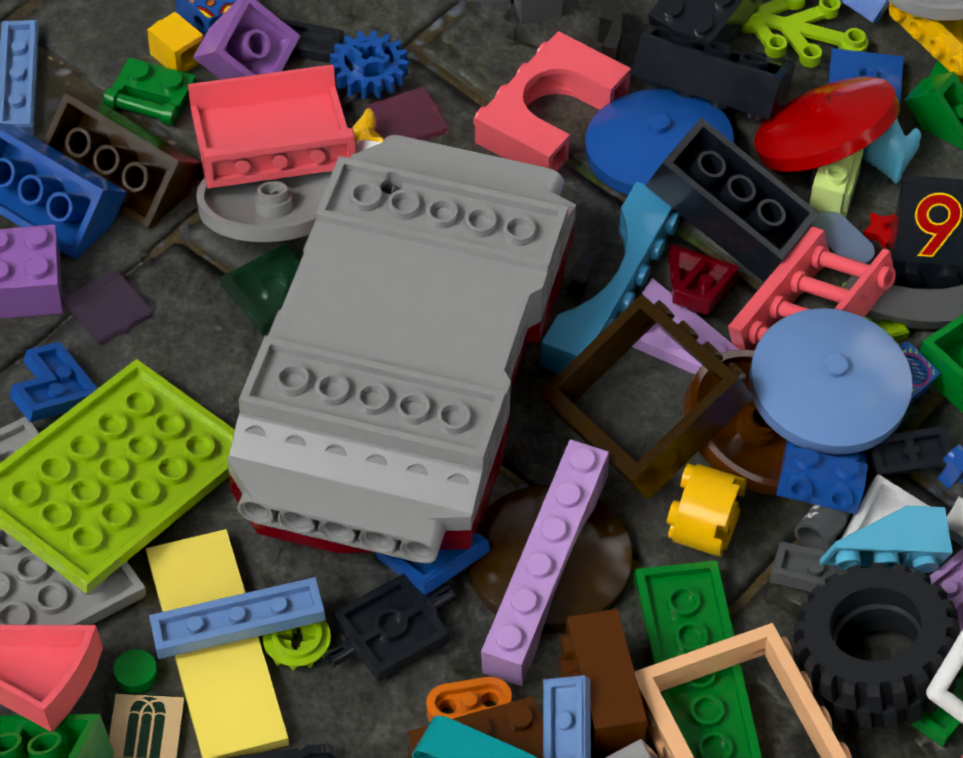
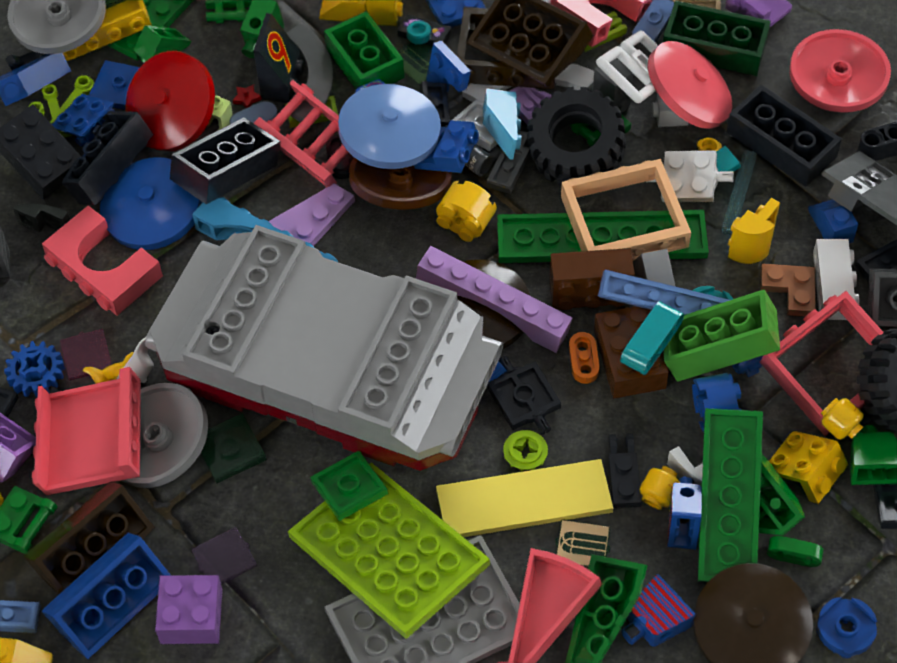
camera: 80 degrees left, 5 degrees up
blue plate [9,342,98,422] -> none
green tile [113,649,157,694] -> none
medium blue plate [149,577,326,659] -> none
dark brown window [539,294,754,500] -> none
dark red wing [668,245,740,315] -> none
none -> blue hinge [52,94,115,146]
none -> green plate [310,451,388,521]

